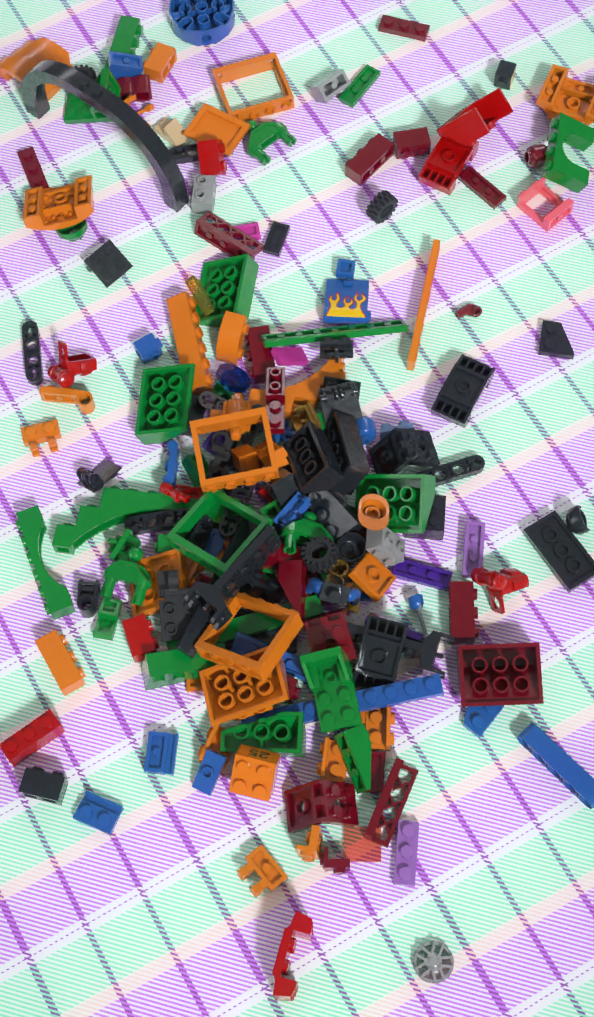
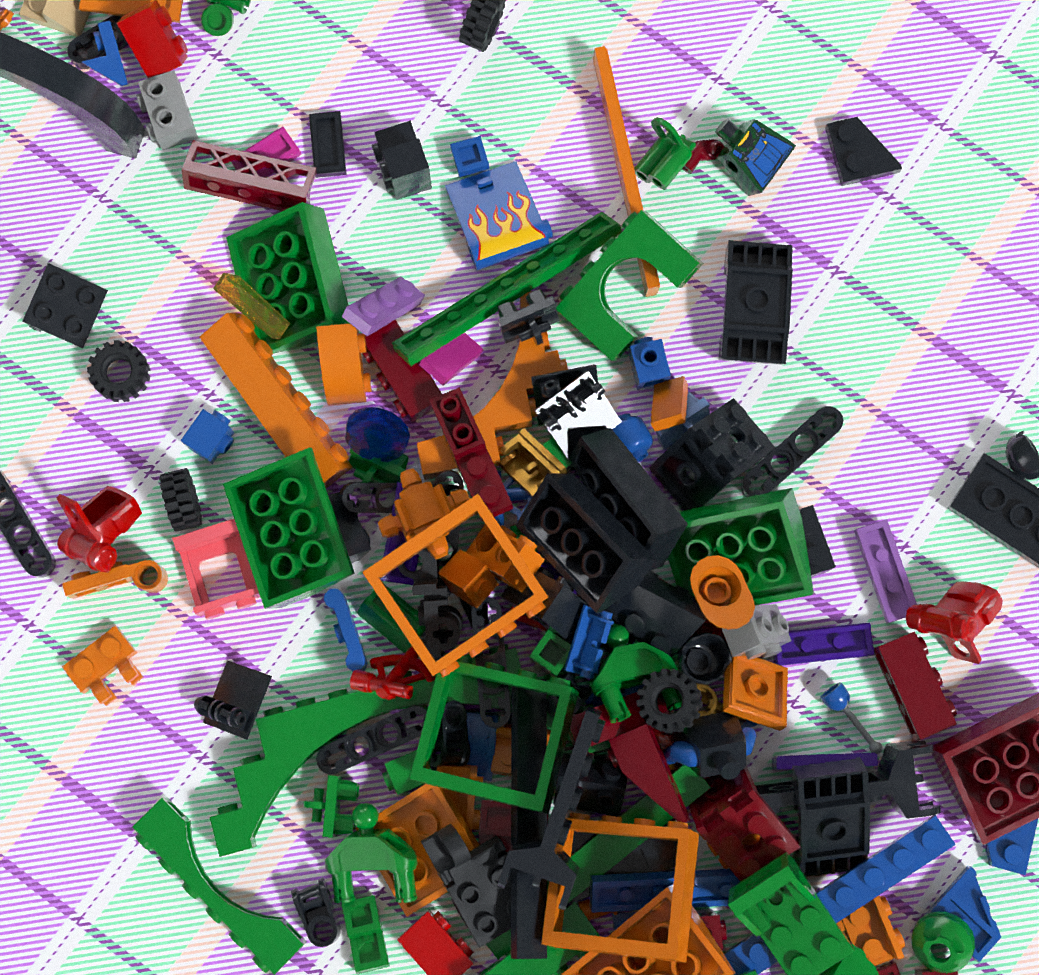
camera: 30 degrees left, 15 degrees up
none -> blue slope [81,21,128,86]
none -> black tyre [87,340,151,403]
none -> black tyre [159,468,202,532]
none -> coral window [172,519,260,620]
none -> green tile [201,3,234,36]
none -> medium lavender plate [342,276,425,336]
none -> black brick [371,120,432,200]
none -> green arch [556,210,704,361]
none -> blue brick [628,337,671,390]
none -> green piece [634,117,696,190]
none -> orange tile [650,376,688,431]
none -> torso [715,118,796,196]
none -> green piece [911,911,975,973]
none -> blue wing [925,865,1001,962]

